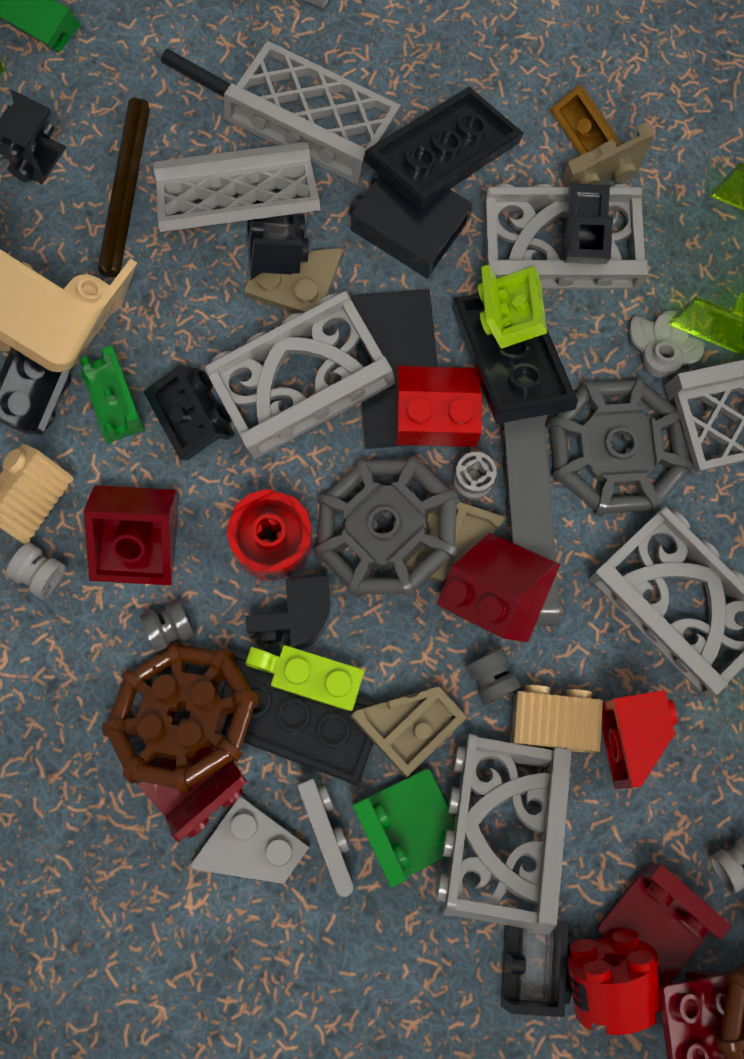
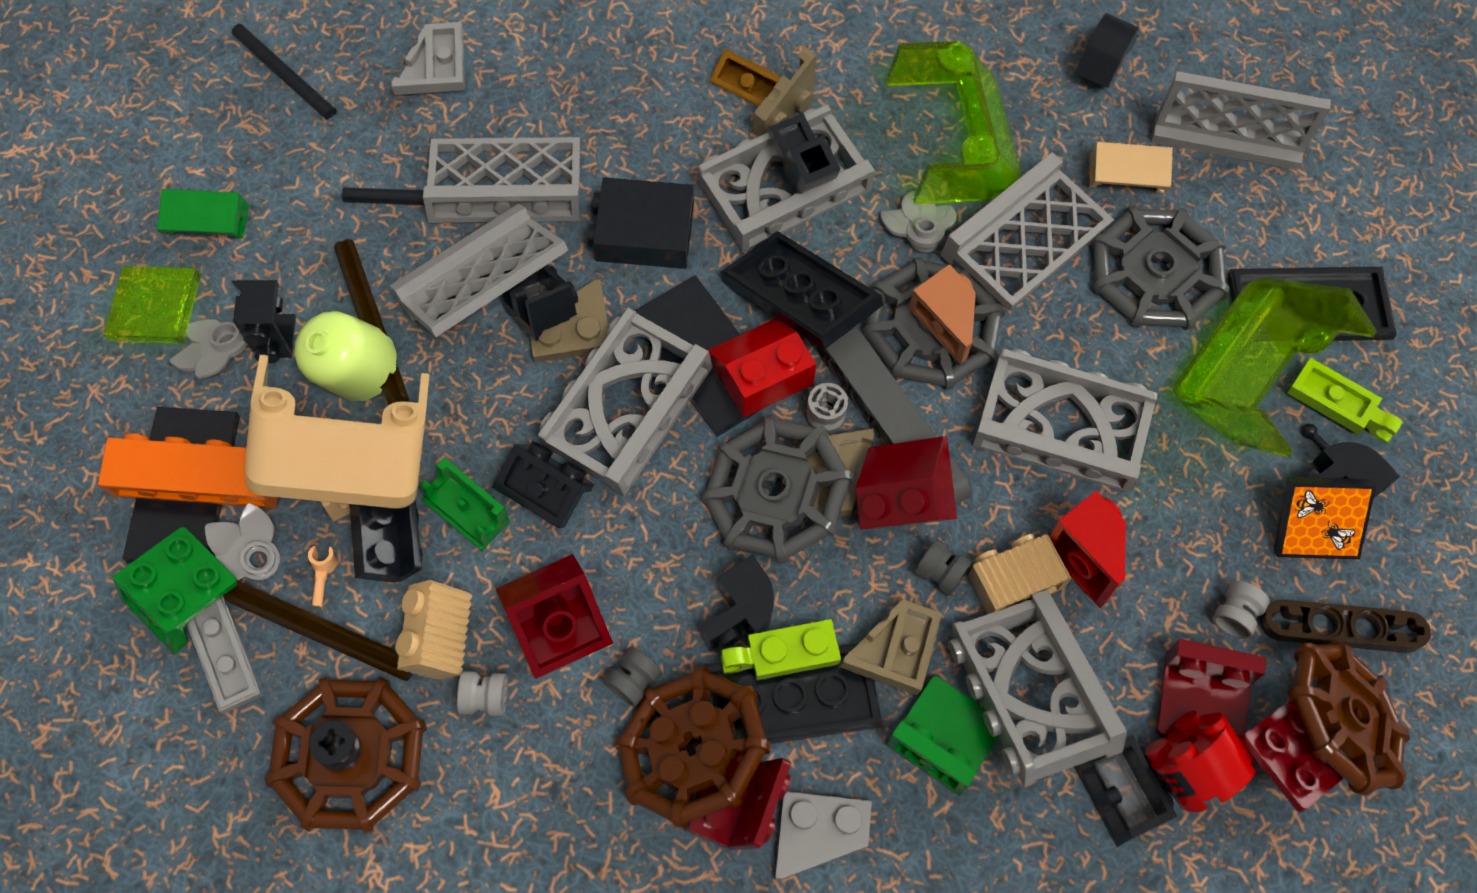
camera: 25 degrees left, 10 degrees down
red brick [226,489,312,581] -> none
light grey hinge [297,779,353,897] -> none
black tile [363,86,524,210] -> none
lime bracket [478,264,547,349] -> none
none -> yellowish green cylinder [294,311,397,402]
none -> nougat slope [909,264,976,364]

